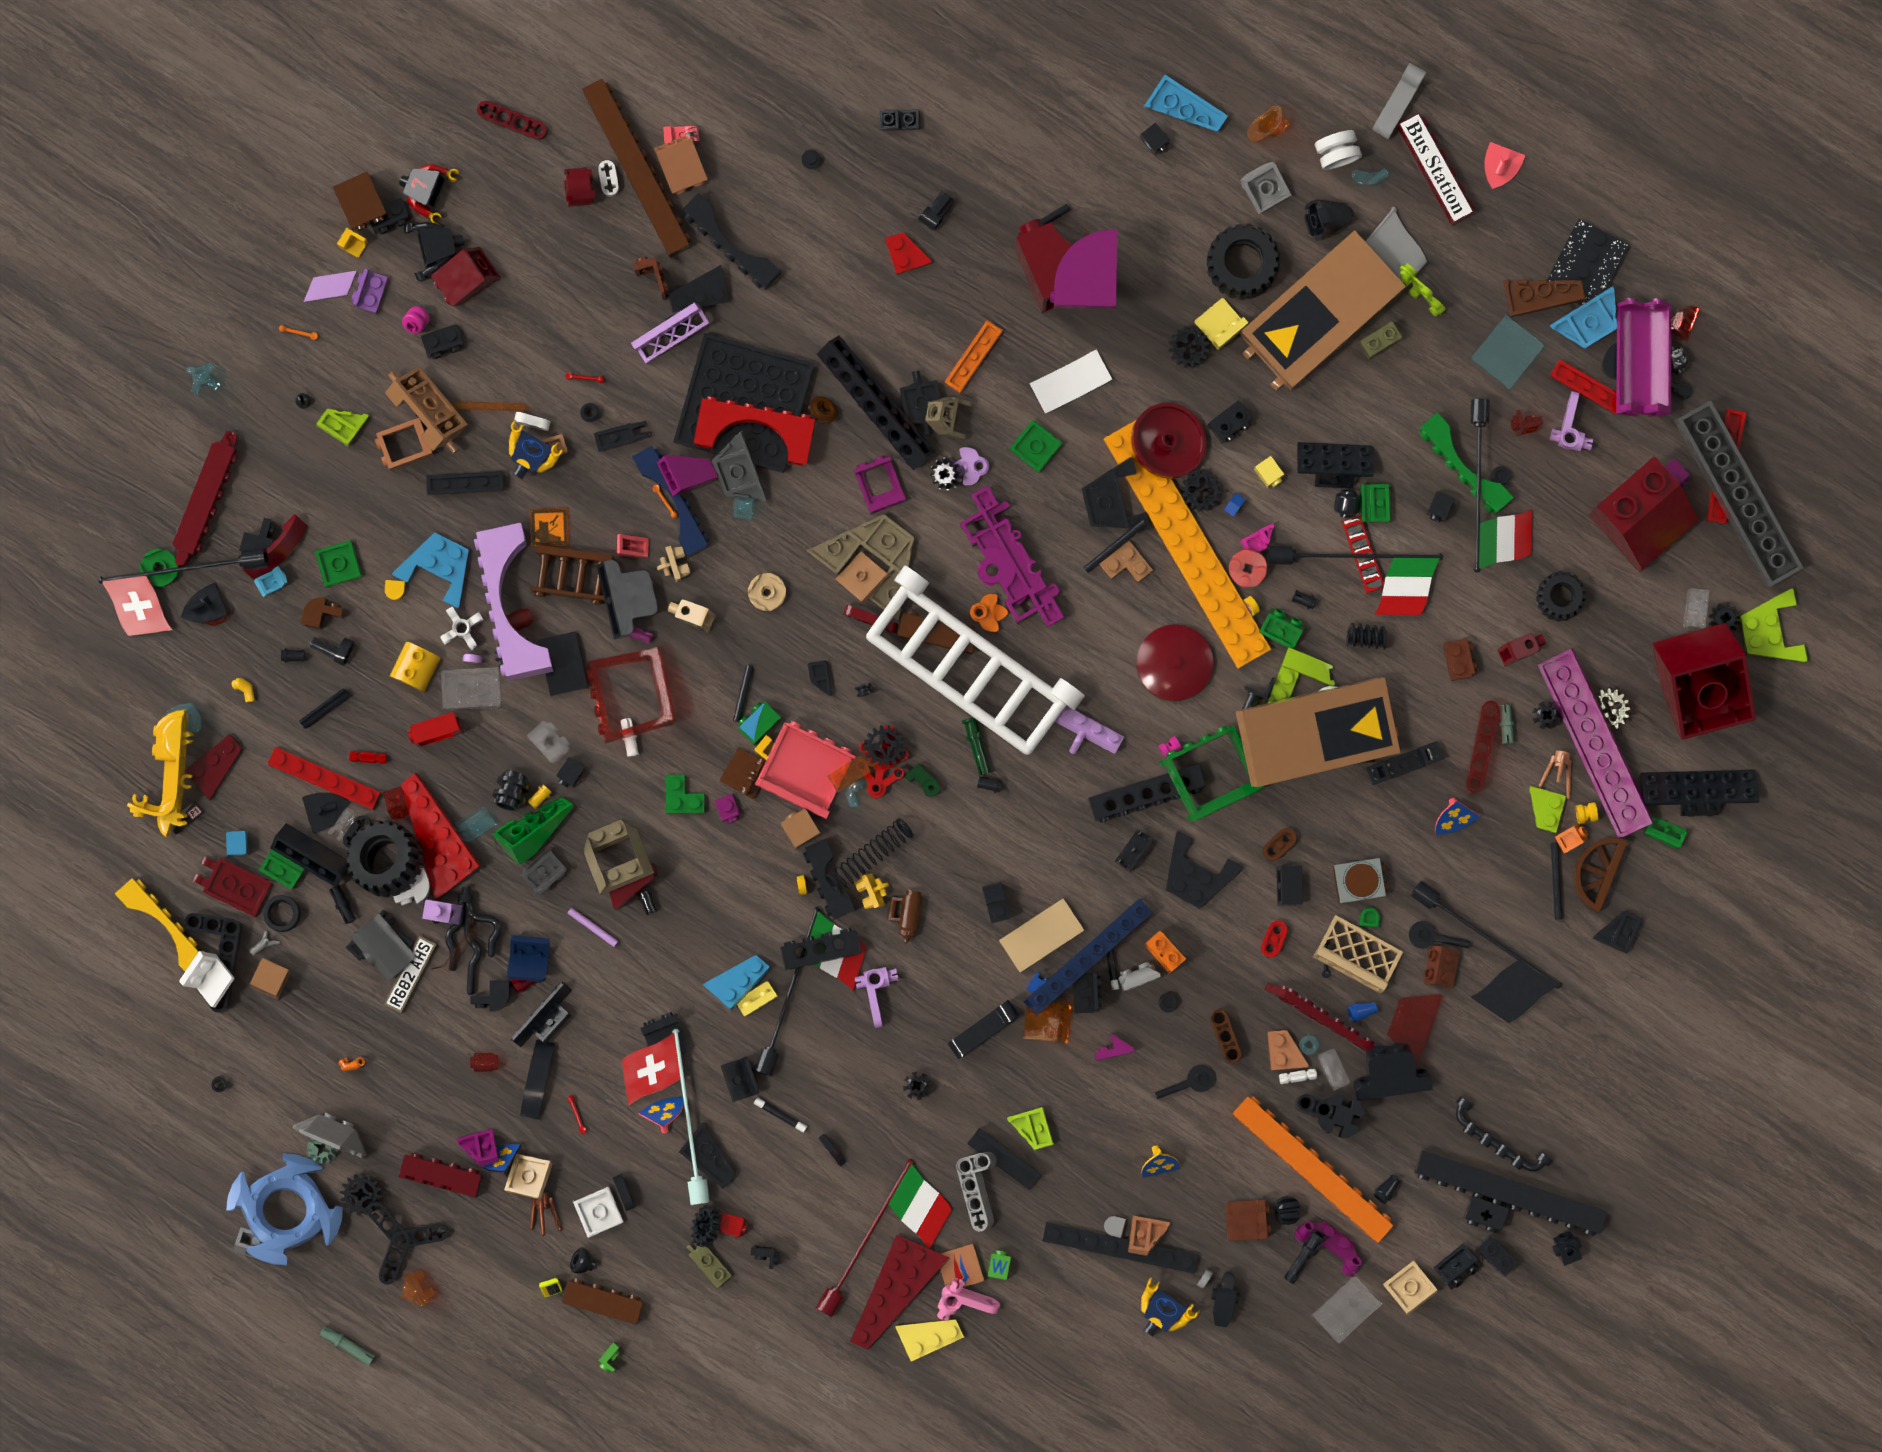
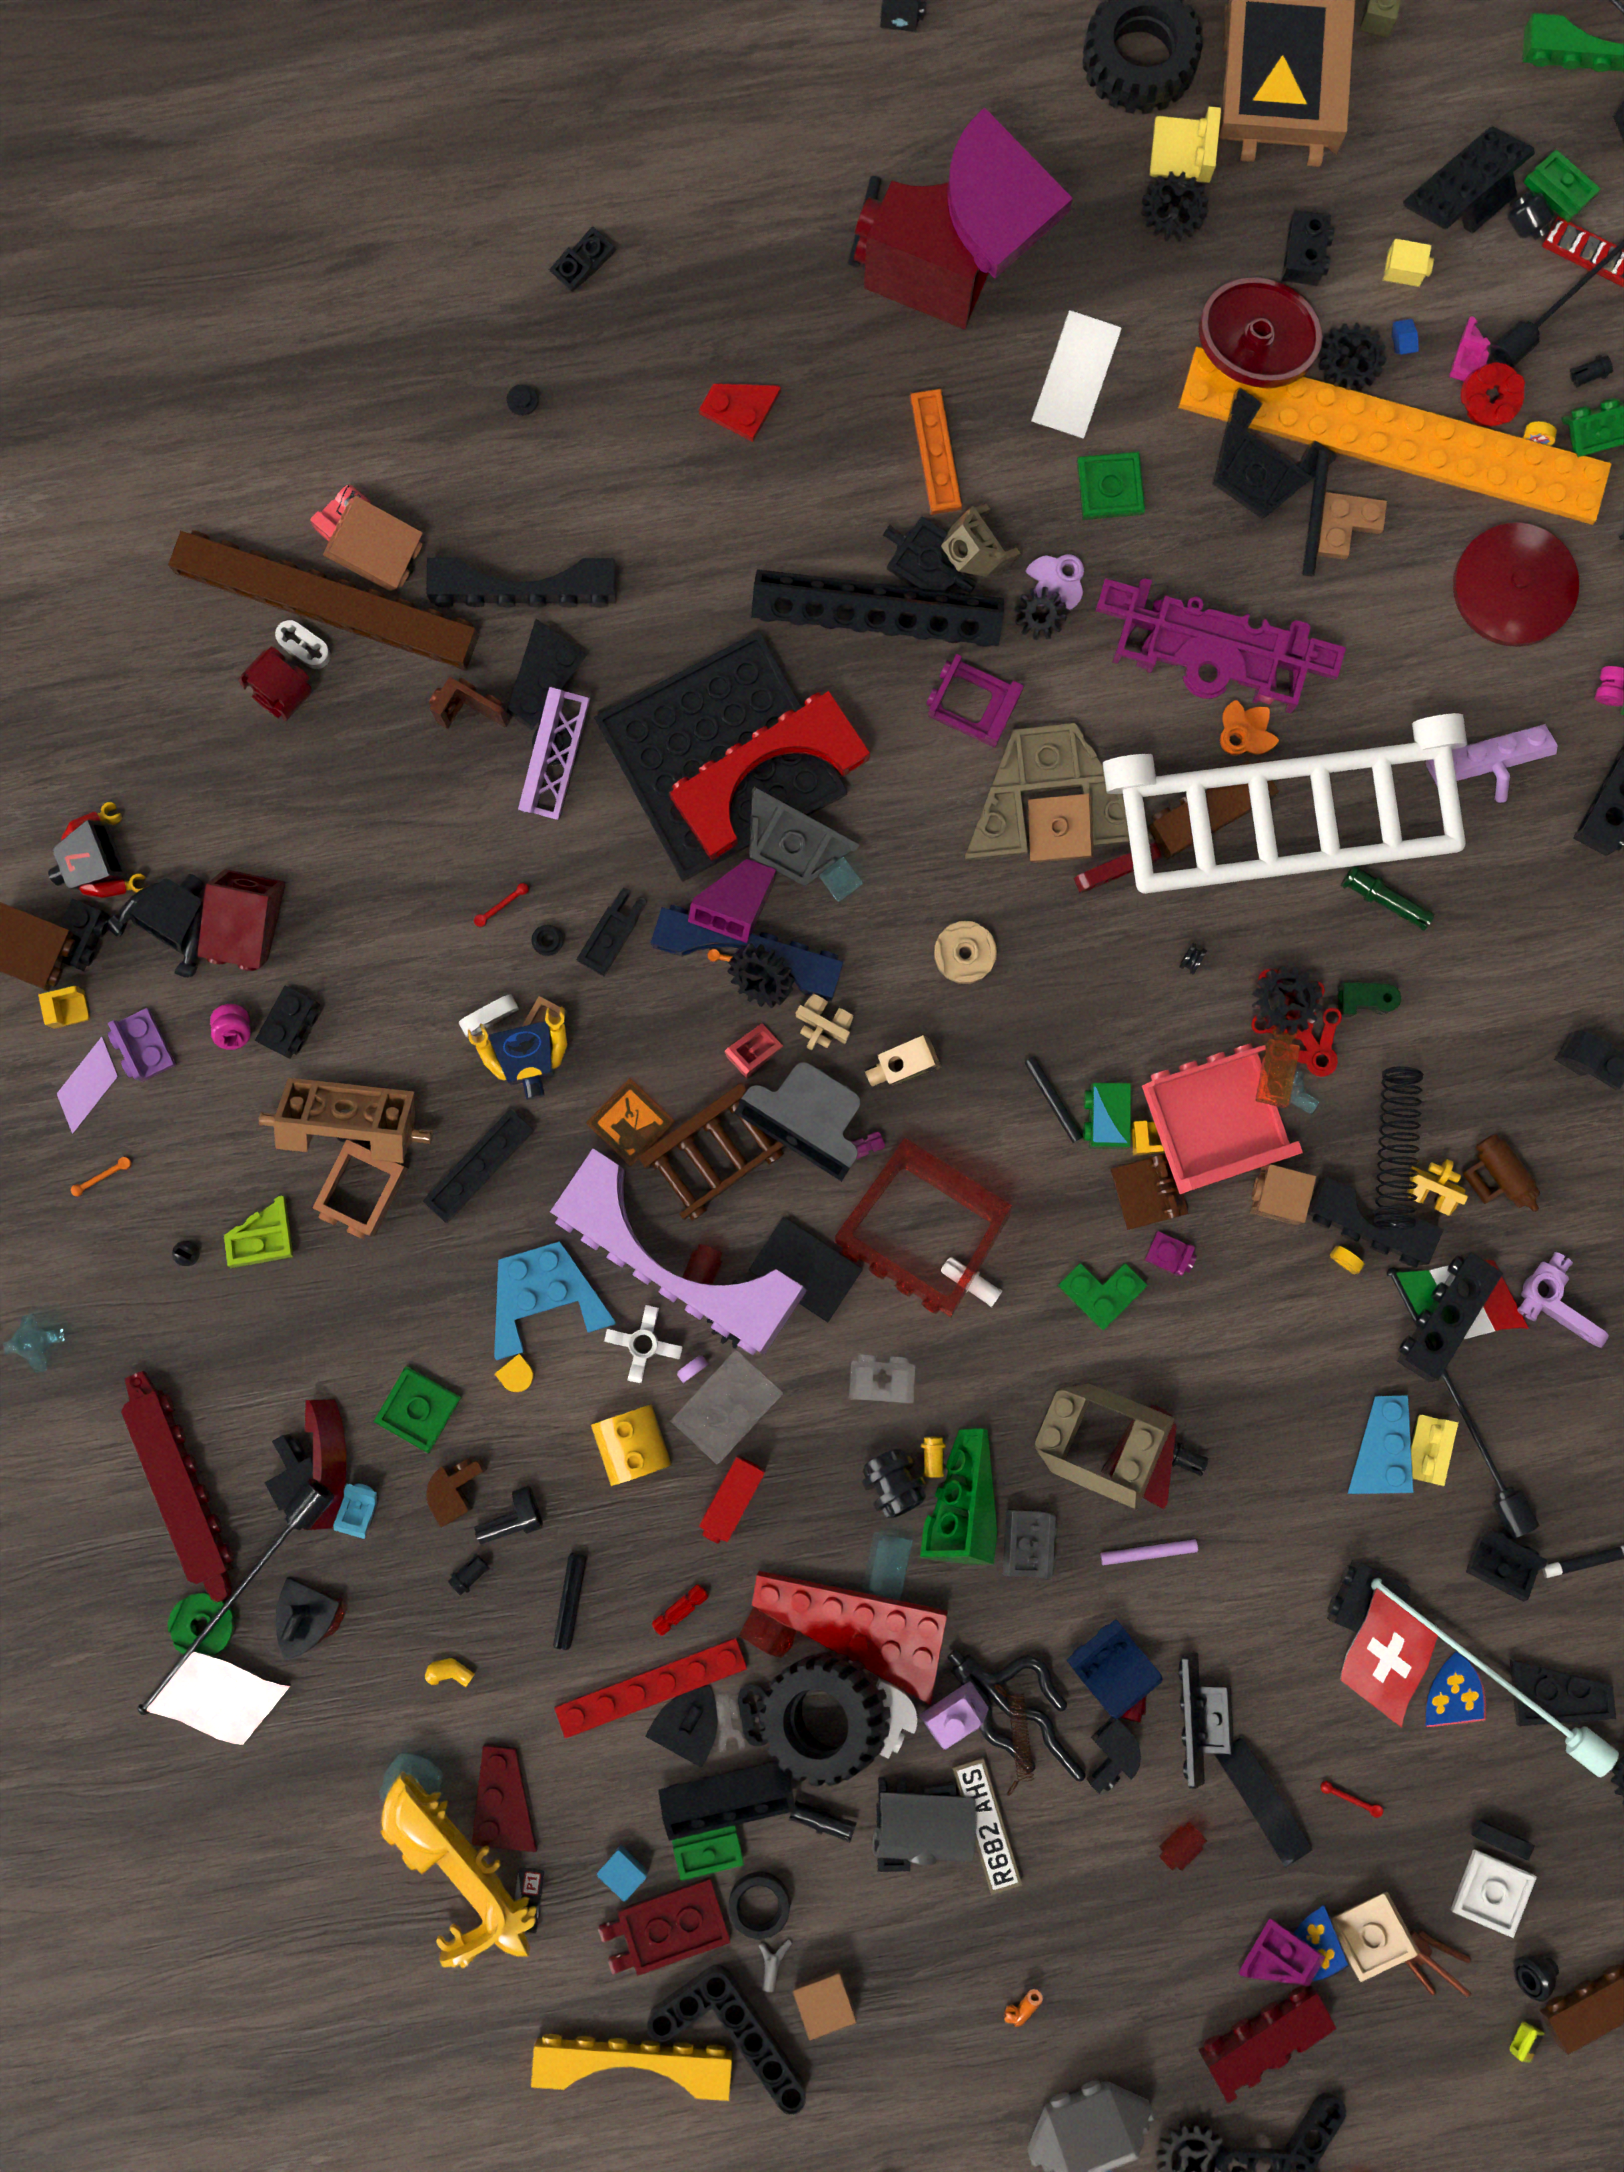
camera: 45 degrees left, 0 degrees up
white bracket [180,951,234,1007] -> none
clear orange bar [427,401,526,411] -> none
dark red beam [477,101,547,140] -> none
black brick [556,757,586,788] -> none
reddish brown gear [808,396,838,424] -> none
black tile [808,660,832,696] -> none
black piece [918,191,954,231] -> none
black pin [977,776,1002,794] -> none
none -> black gear [728,943,795,1008]

